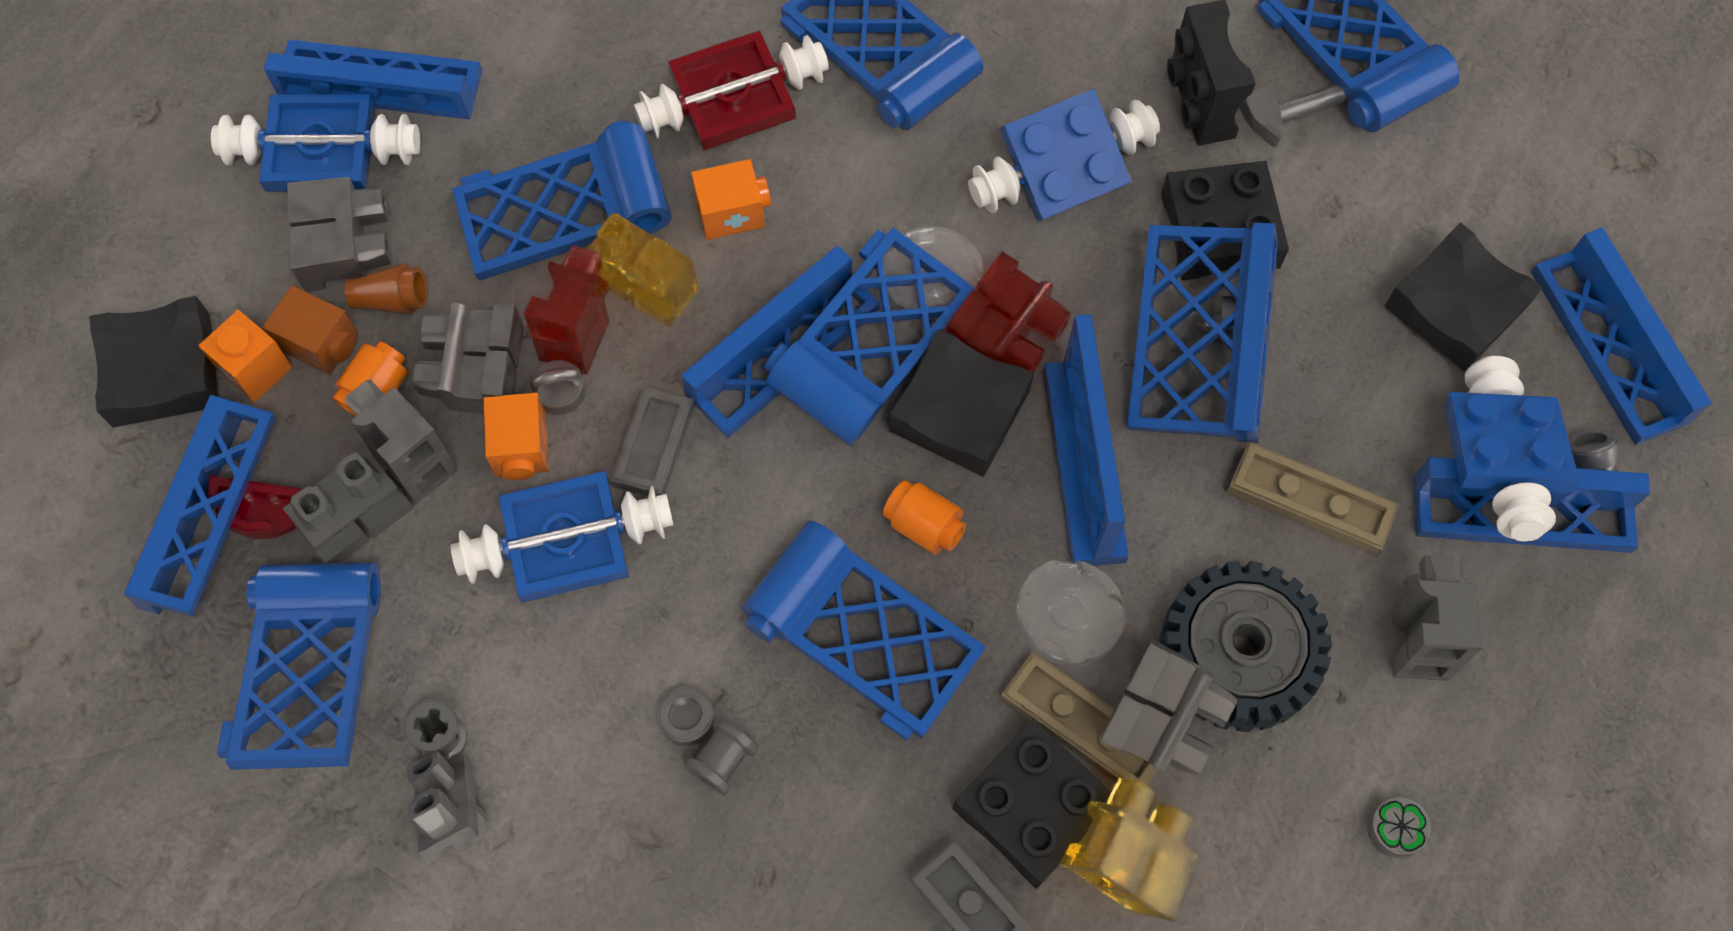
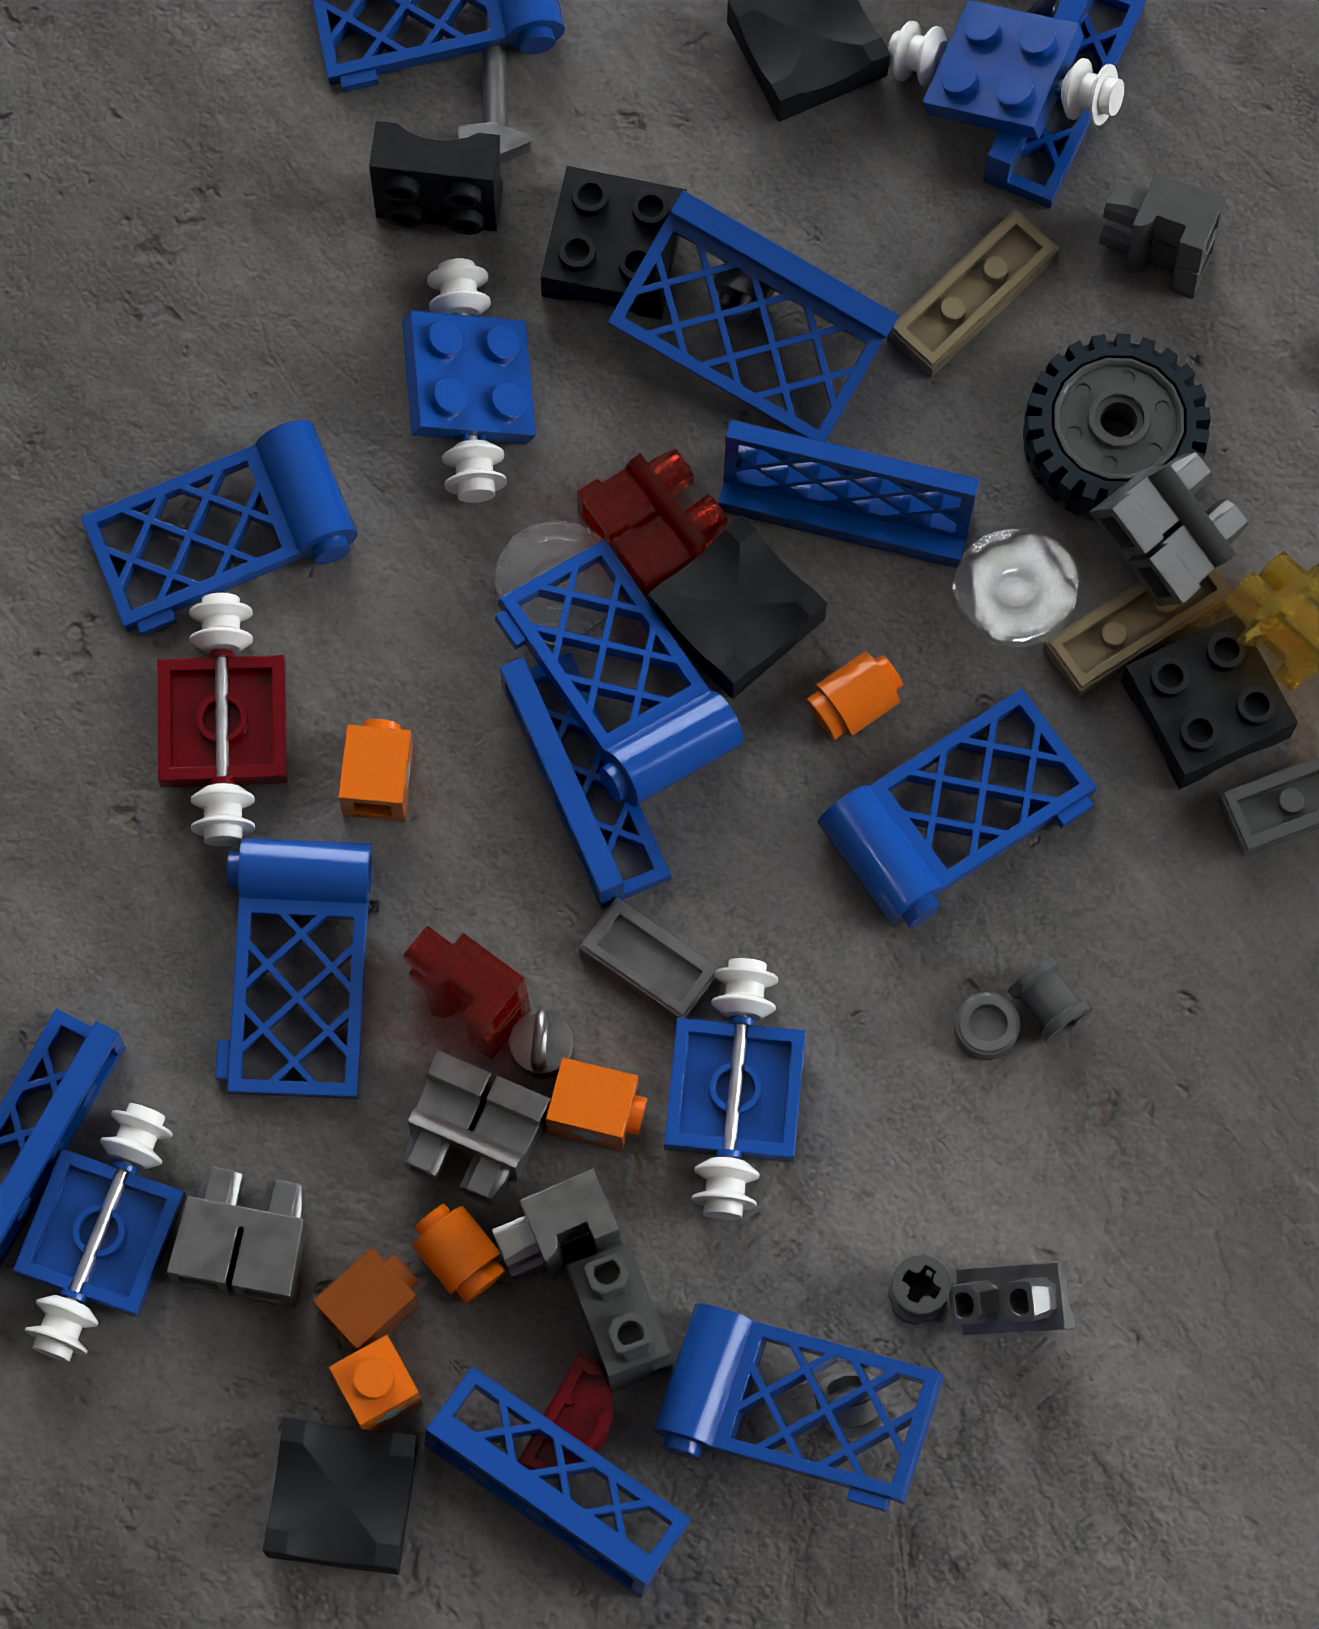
camera: 70 degrees left, 5 degrees up
dark orange cone [344,263,428,314] -> none
clear yellow hips [585,213,699,328] -> none

